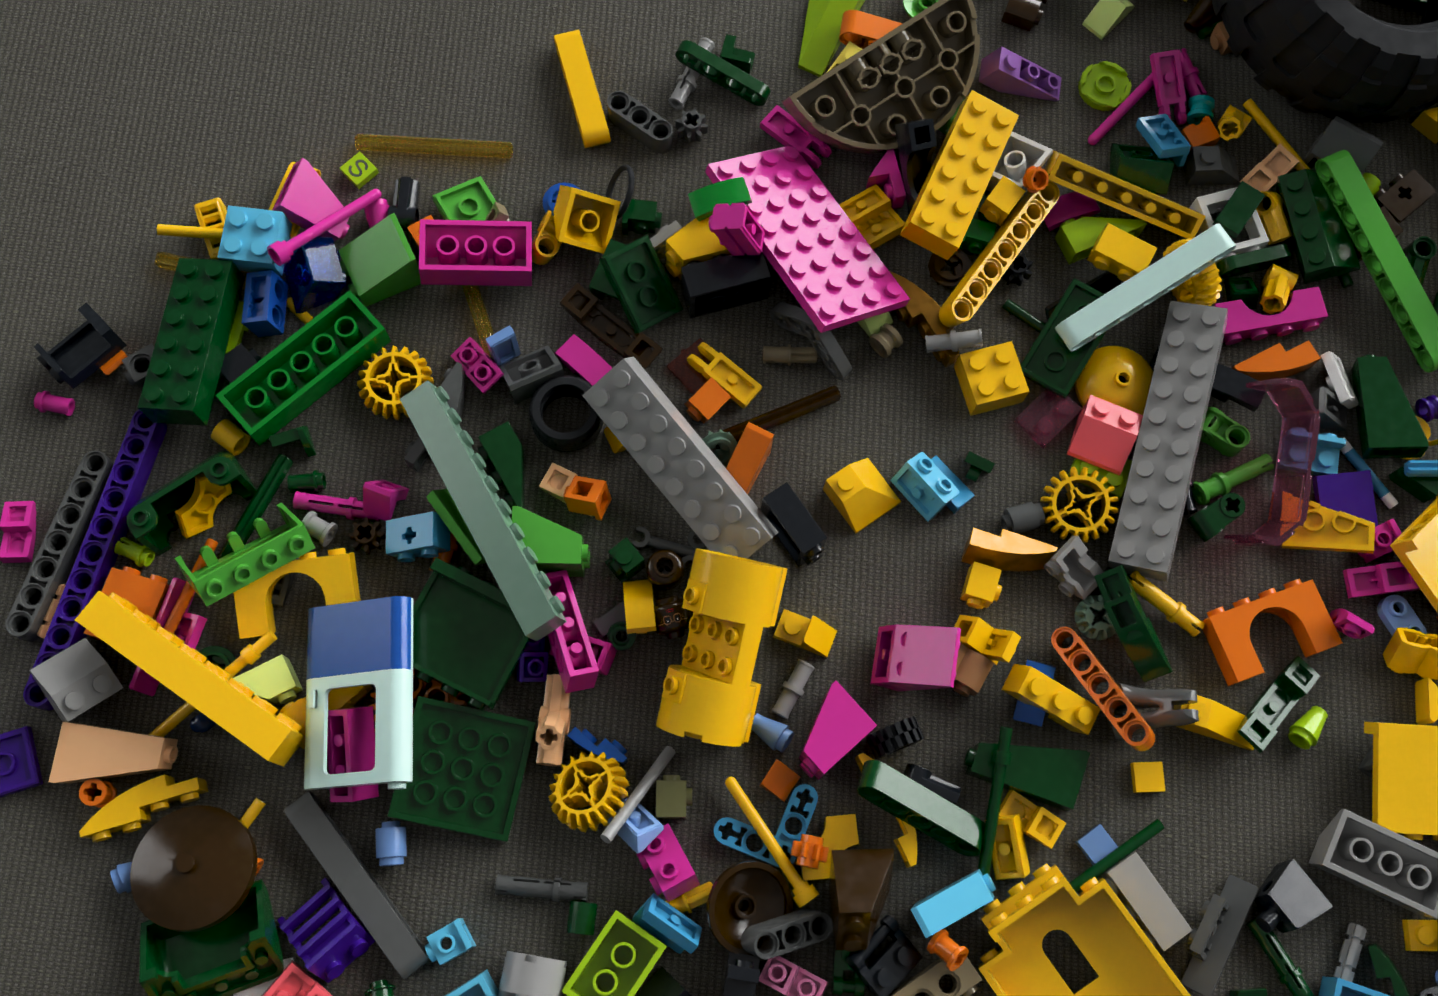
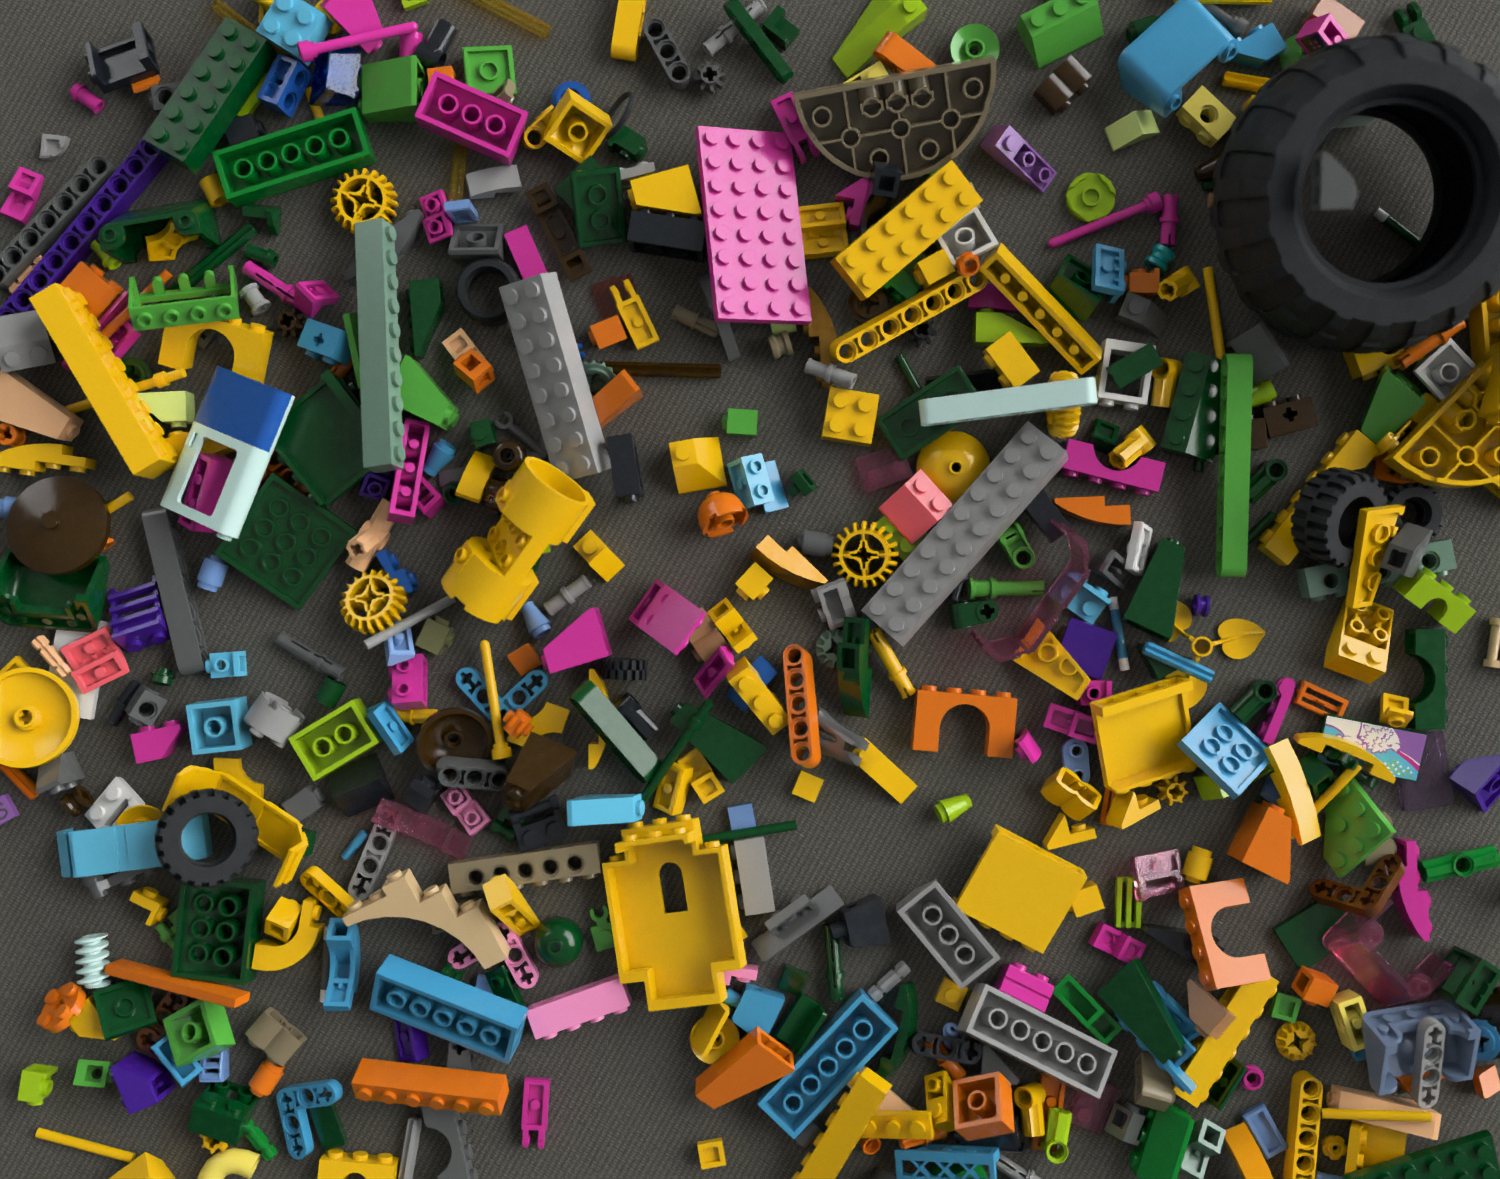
camera: 30 degrees right, 15 degrees up
green slope [688,177,752,222] -> none
dark pink brick [709,203,765,256] -> none
orange bush [927,929,969,971] -> none
dark pink hinge [1150,49,1187,125] -> none
dark green beam [1216,244,1292,278] -> none
slope [1237,656,1320,753] -> none
light nougat slope [1240,144,1299,192] -> none
none -> light grey tile [39,134,70,161]
none -> dark azure cone [423,439,456,477]
none -> light grey slope [465,164,522,199]
none -> dark pink slope [693,646,735,698]
none -> orange cylinder [698,491,749,538]
none -> bright green brick [722,408,758,438]

